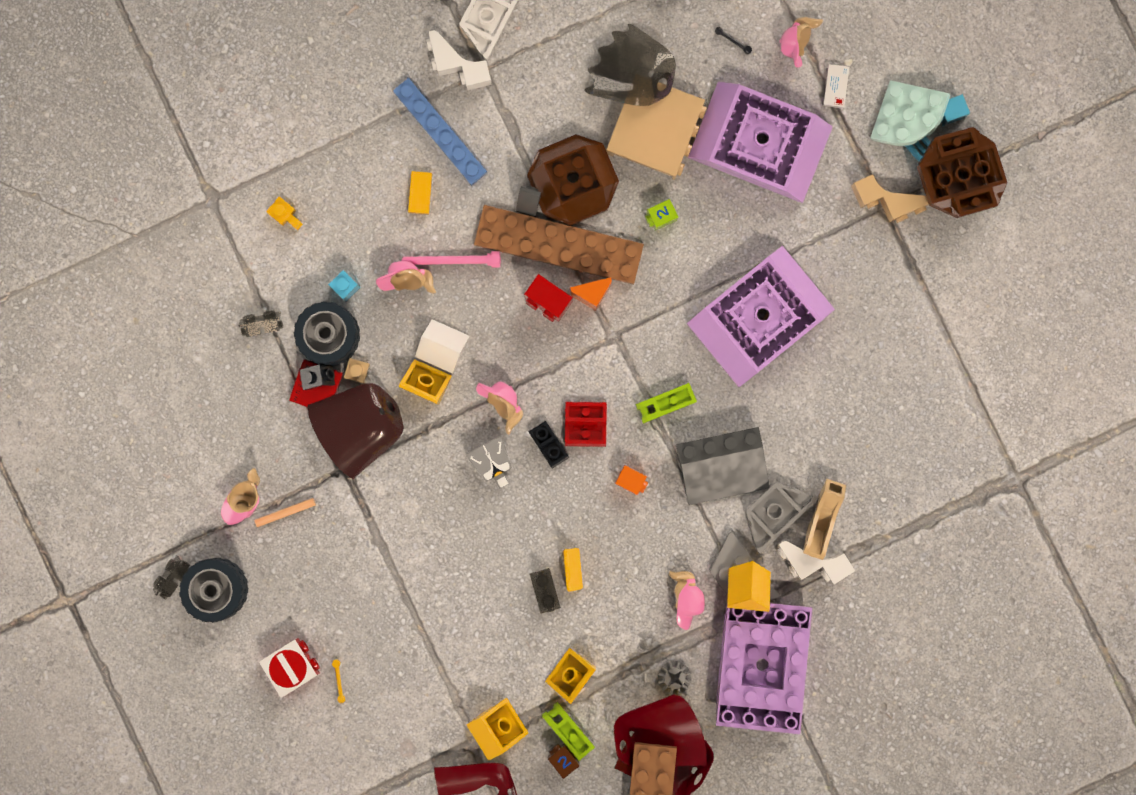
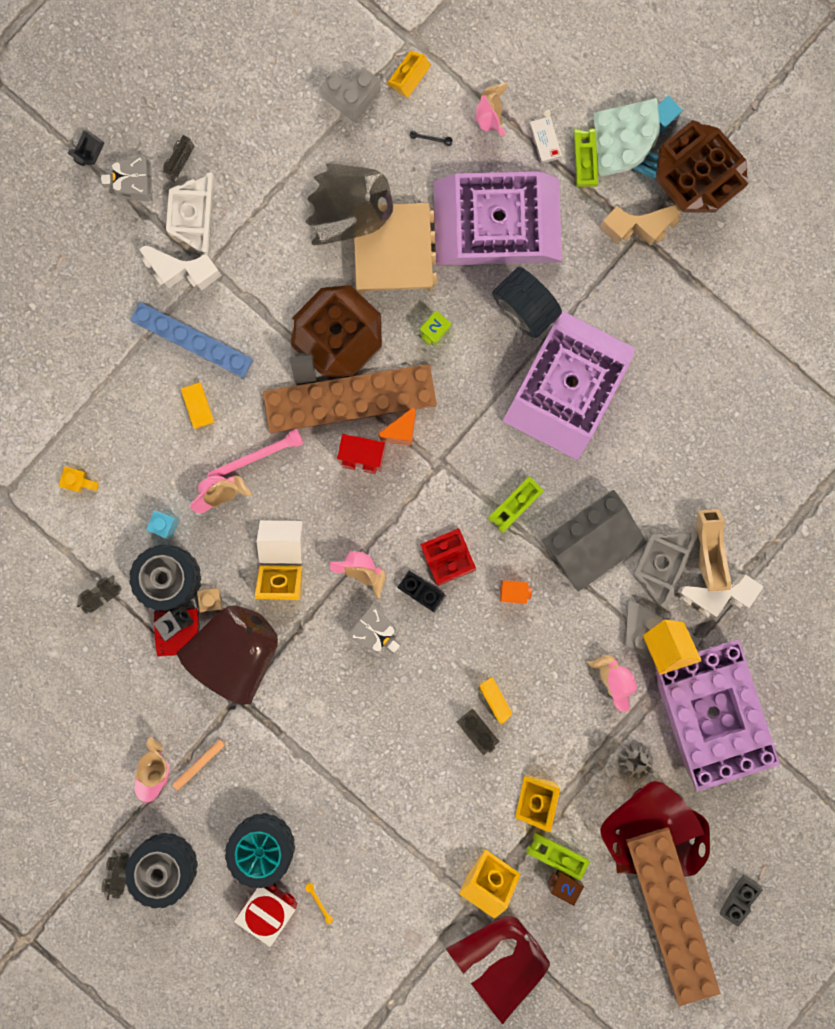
camera: 25 degrees left, 0 degrees up
none -> wheel [225,813,295,888]
none -> black wheel [492,267,562,338]
none -> lime plate [573,128,598,188]

